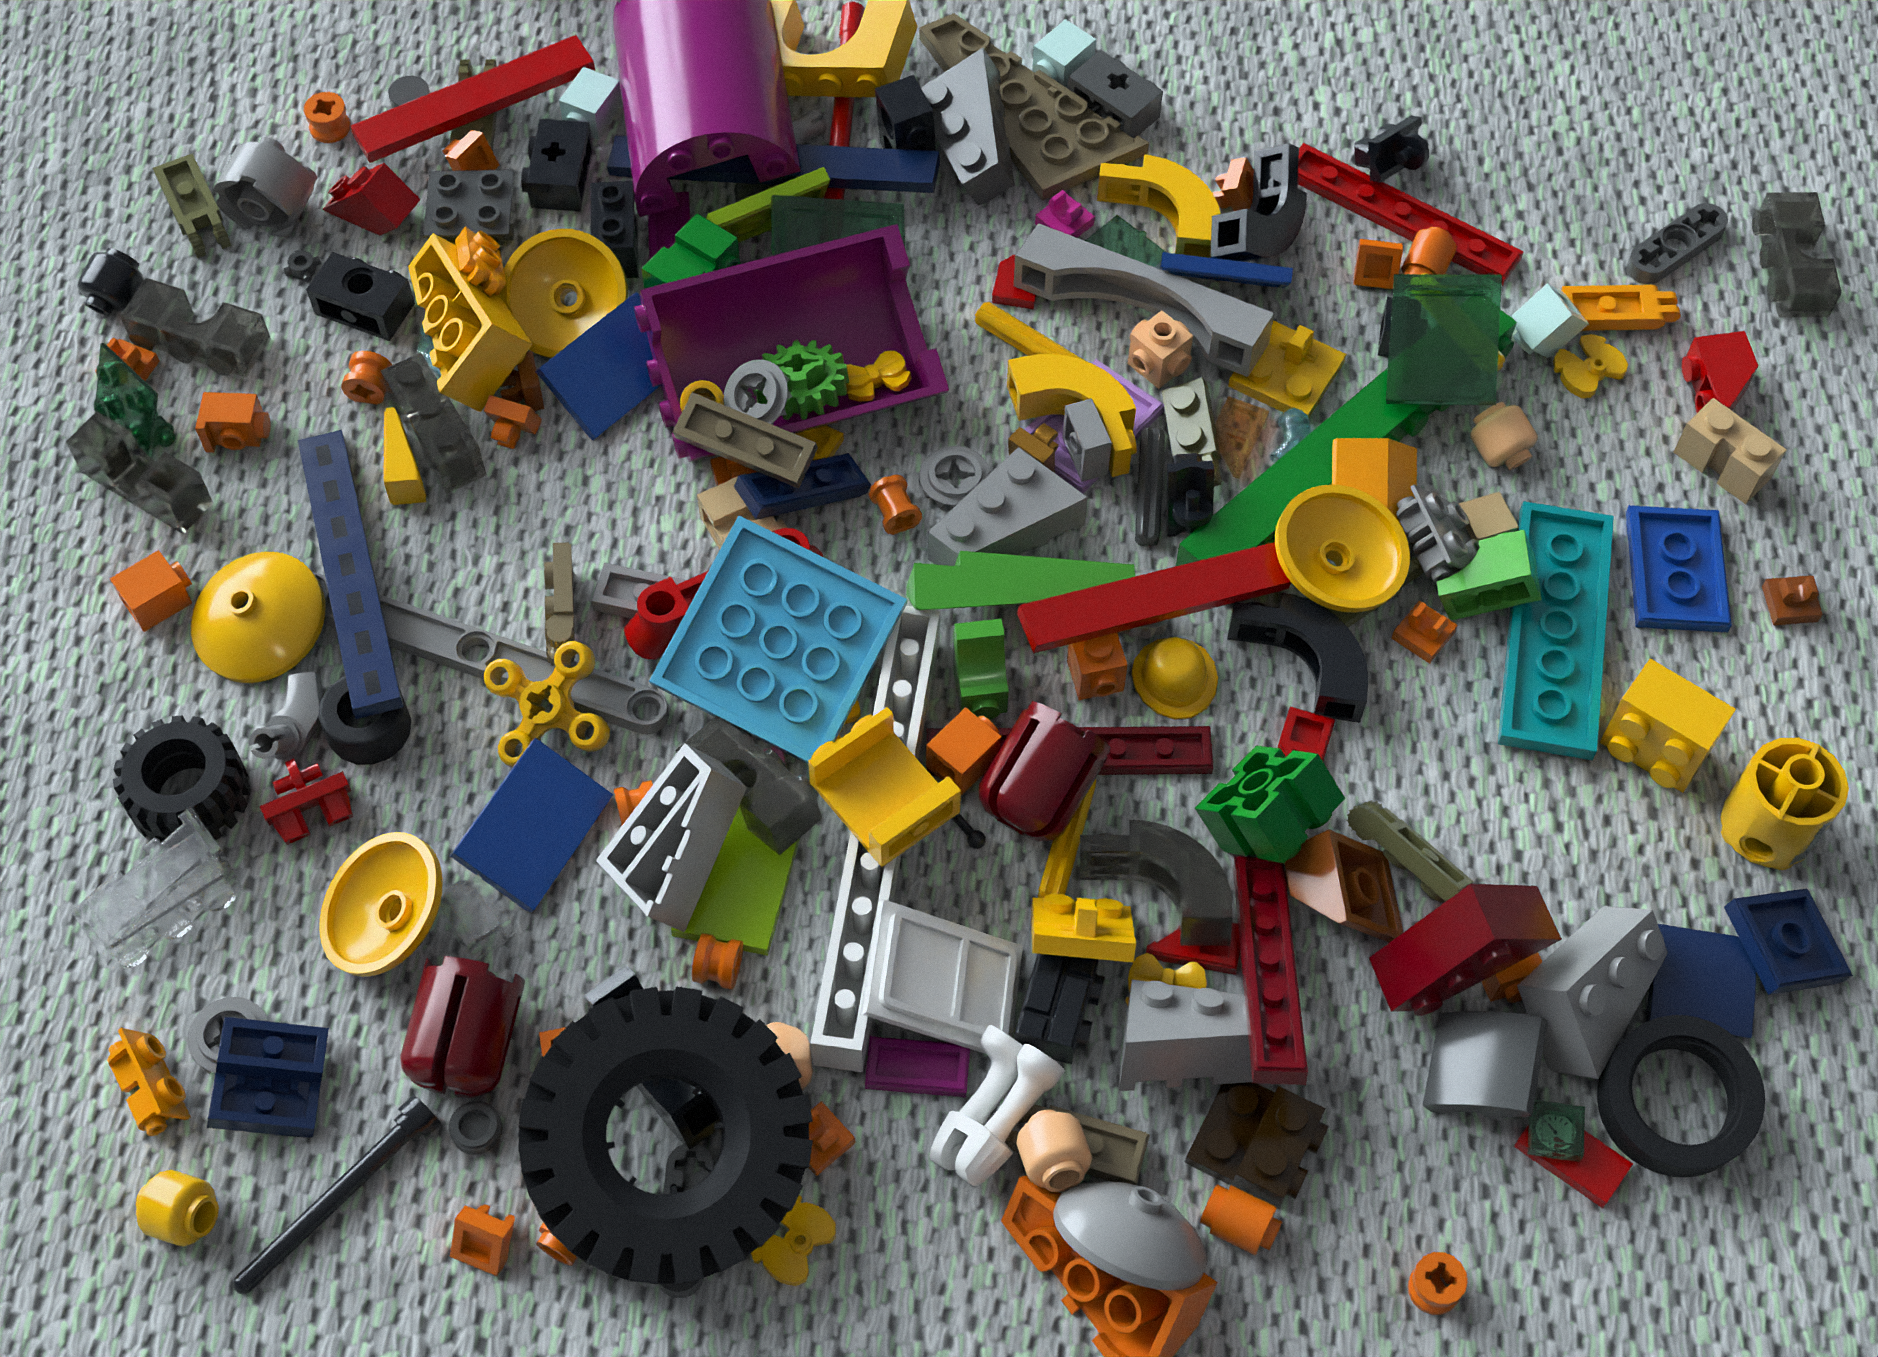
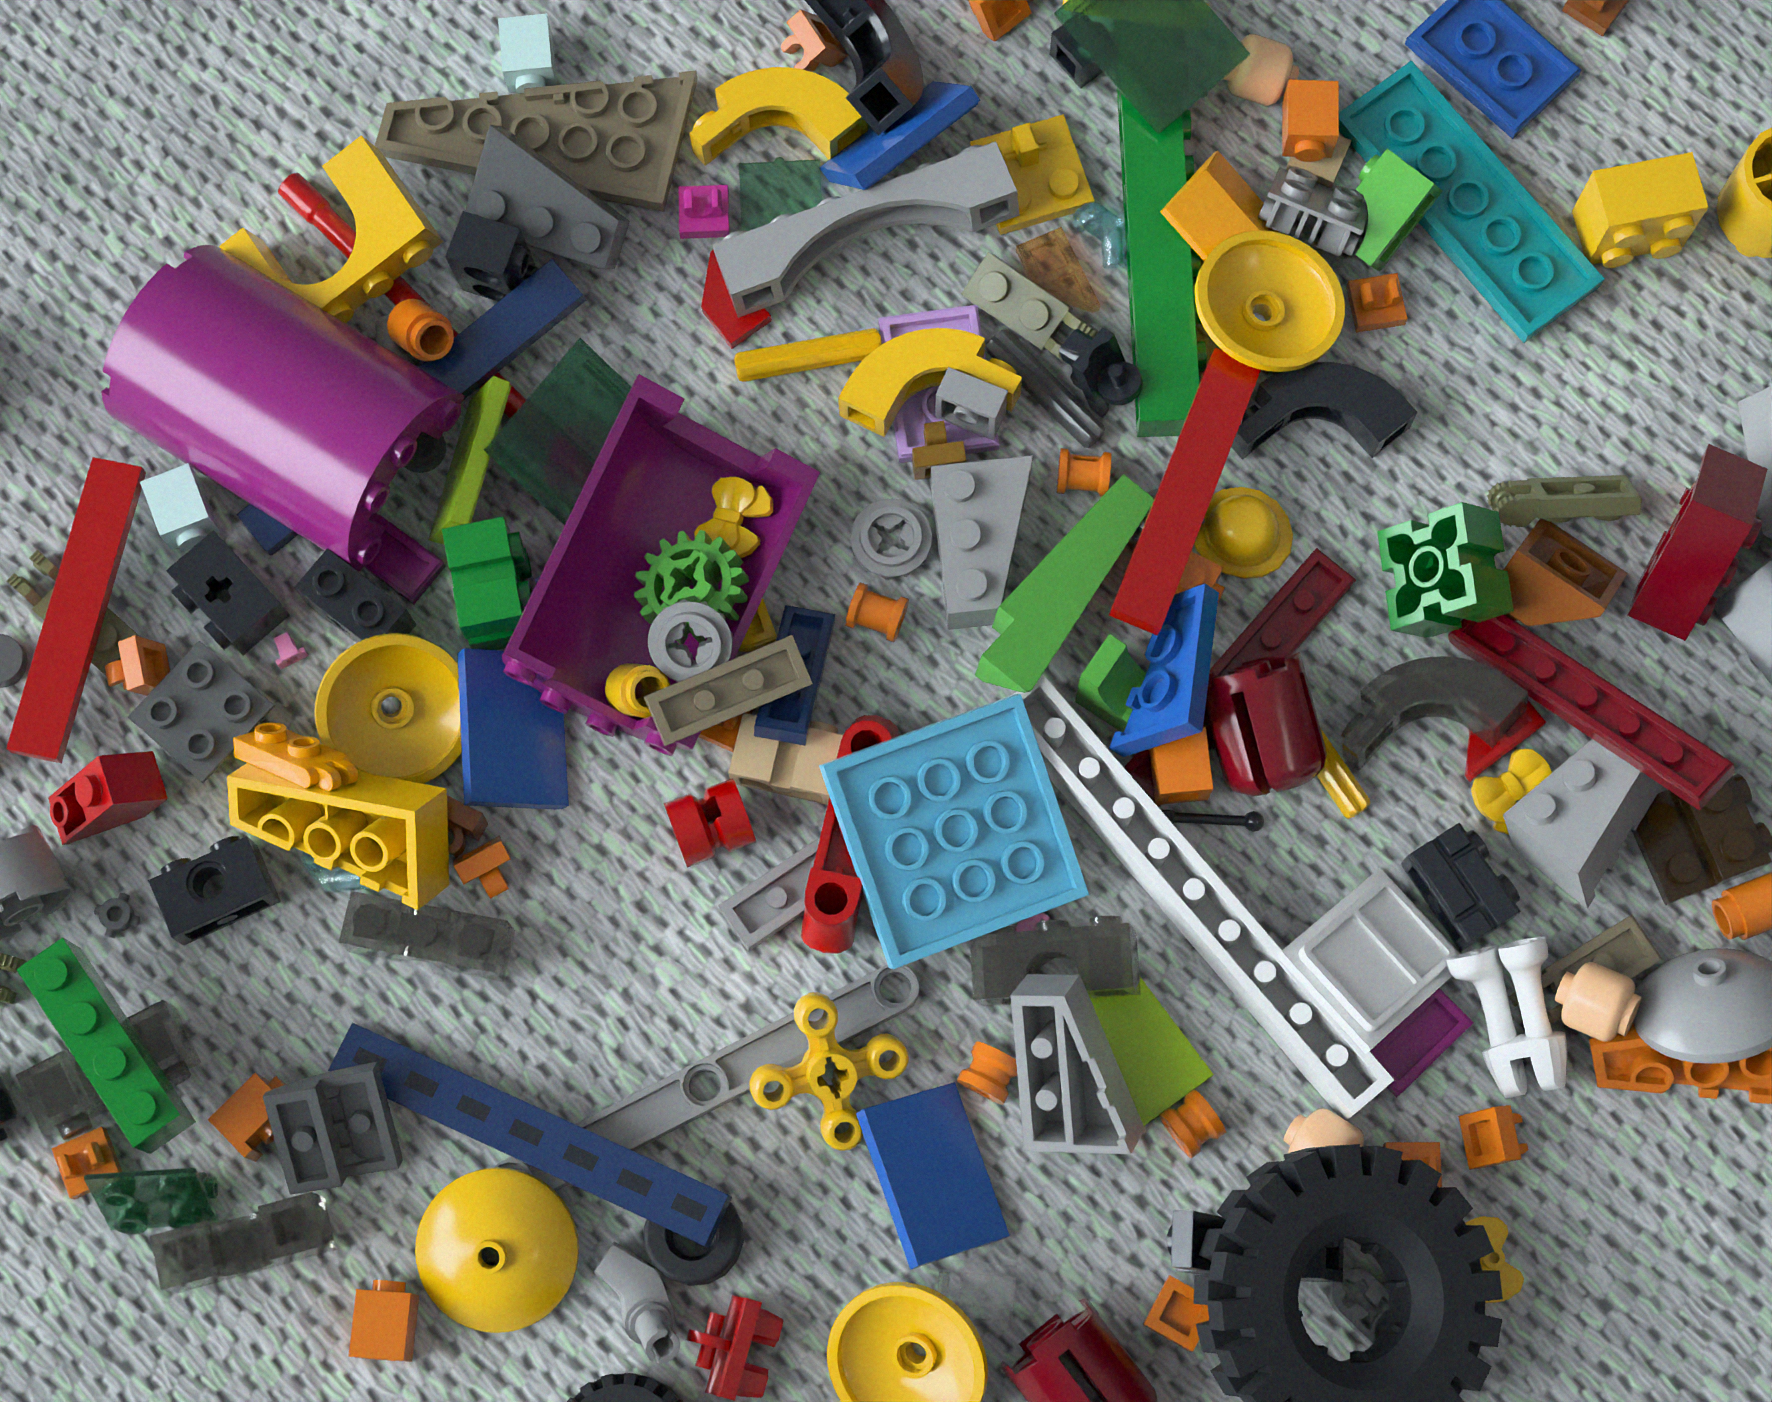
camera: 45 degrees left, 15 degrees up
orange wheel [341,351,394,405] -> none
yellow slope [384,407,427,505] -> none
dark tan hinge [544,542,575,666] -> none
yellow panel [808,707,961,867] -> none
yellow hinge [1031,894,1136,963] -> none
dark grey brick [1068,49,1163,138] -> none
light nougat brick [1128,310,1193,389] -> none
red tile [1277,706,1335,761] -> none
none -> green brick [16,937,196,1154]
none -> dark grey slope [263,1062,403,1195]
none -> bright pink piece [273,632,308,670]
none -> orange brick [387,299,454,361]
none -> red wheel [664,778,756,868]
none -> orange bush [1056,448,1112,497]
none -> blue wing [1109,583,1219,757]
none -> orange brick [1282,79,1339,162]
none -> orange tile [1458,1105,1529,1170]

